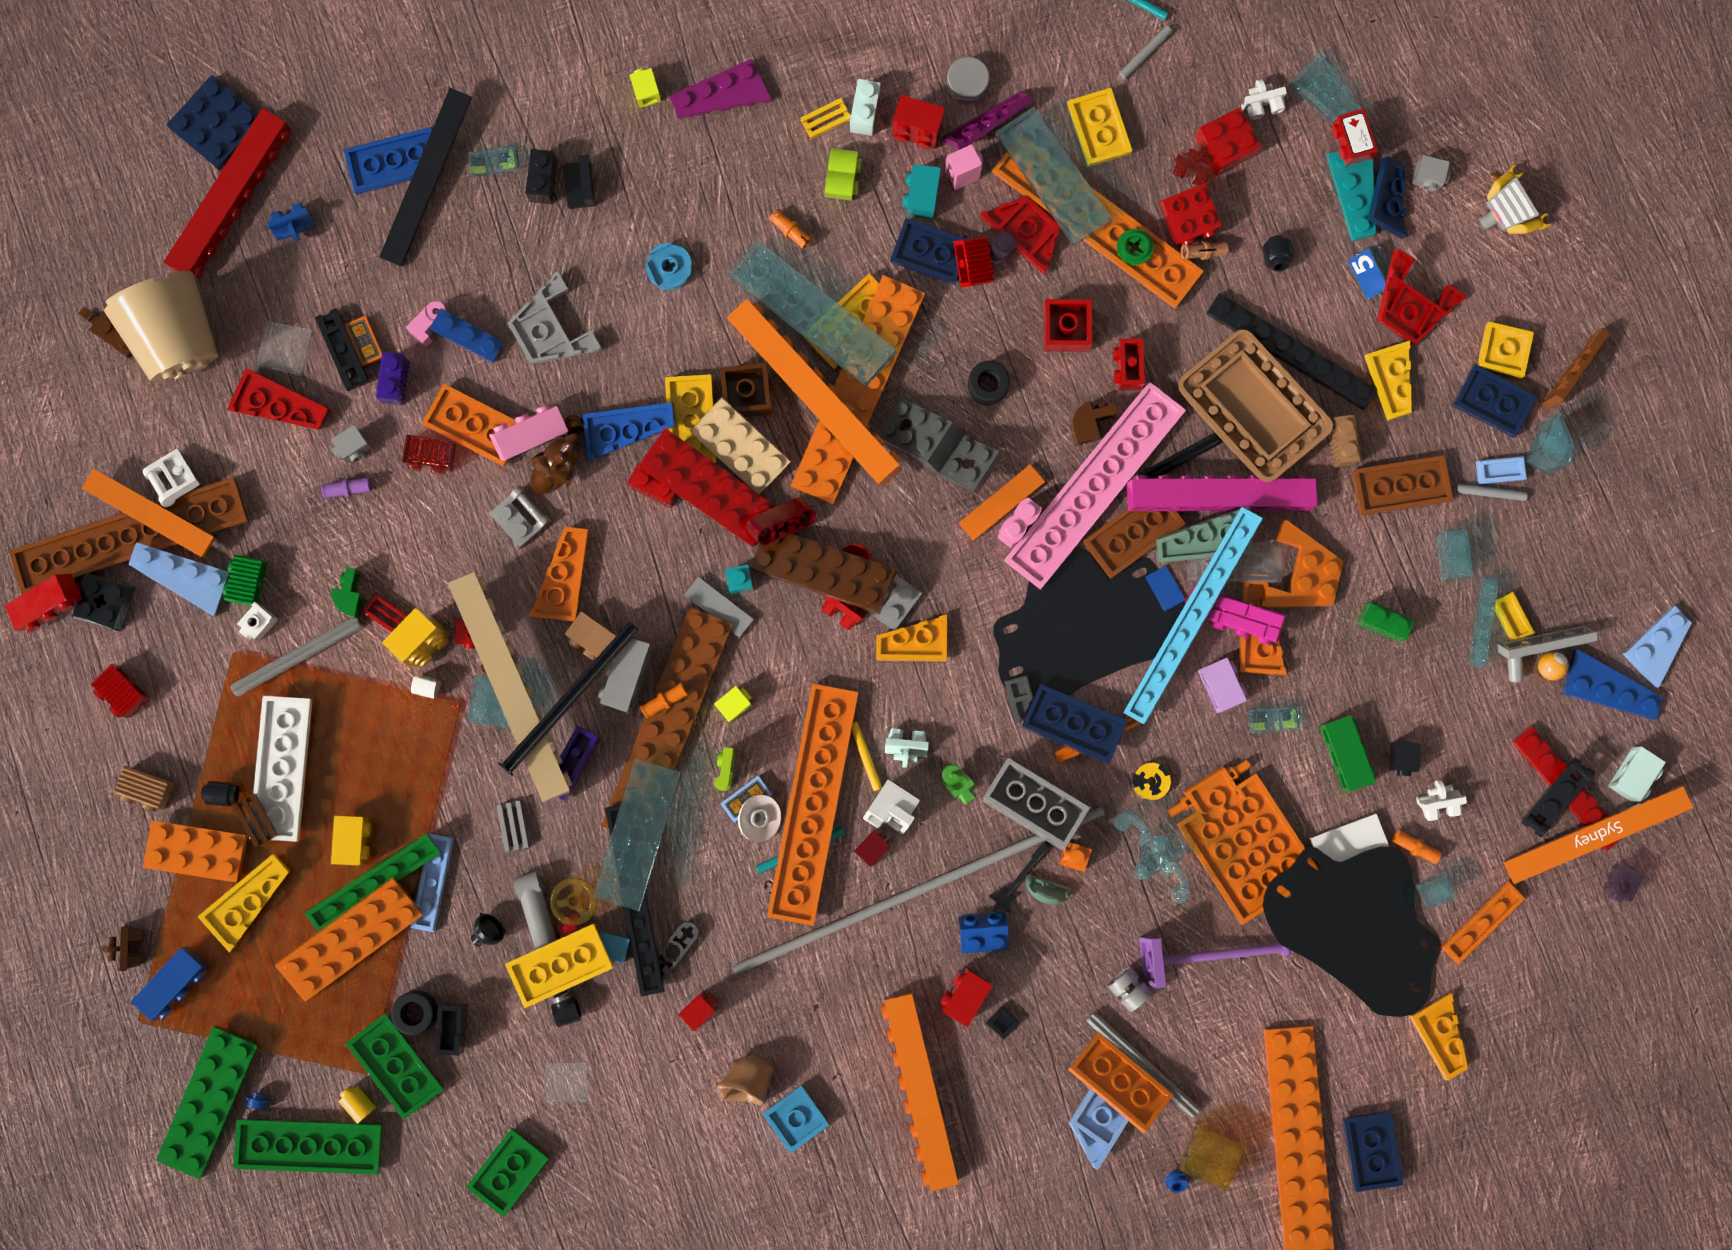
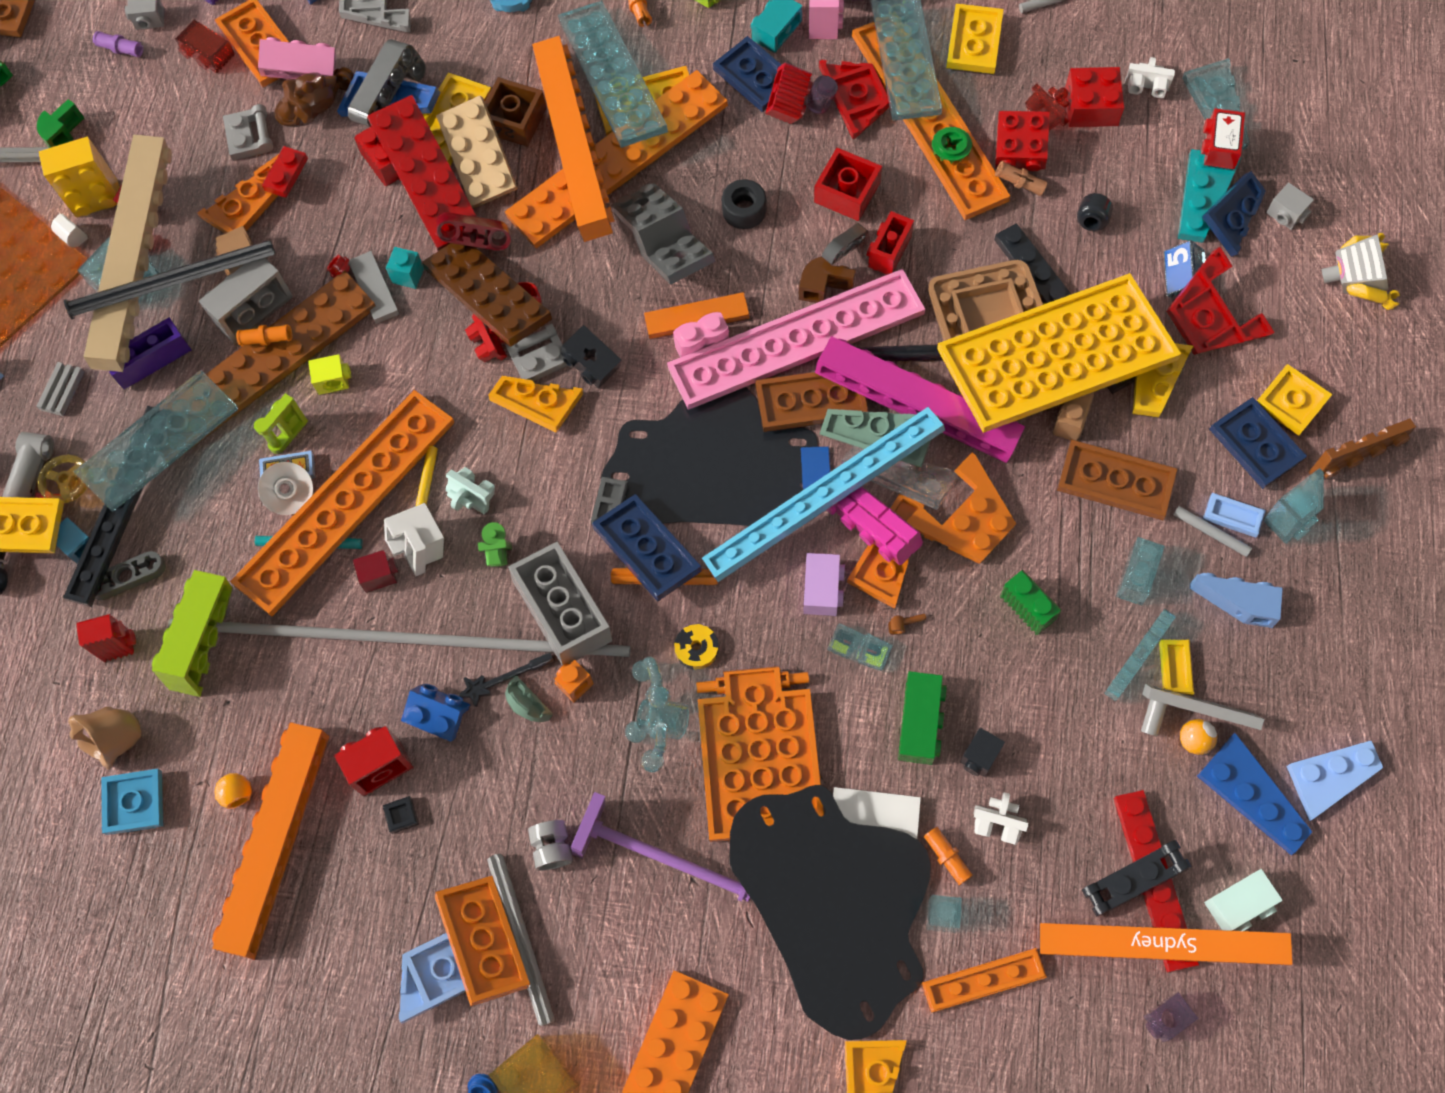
camera: 35 degrees right, 15 degrees down
none -> lime wedge [152,570,233,697]
none -> light orange piece [214,773,252,809]
none -> red plate [262,146,308,198]
none -> red plate [327,255,350,278]
none -> dark grey beam [348,39,426,127]
none -> black brick [561,325,622,389]
none -> dark grey beam [822,223,868,265]
none -> dark orange hand [888,614,926,635]
none -> yellow plate [937,273,1181,433]
none -> medium blue slope [1190,573,1282,628]

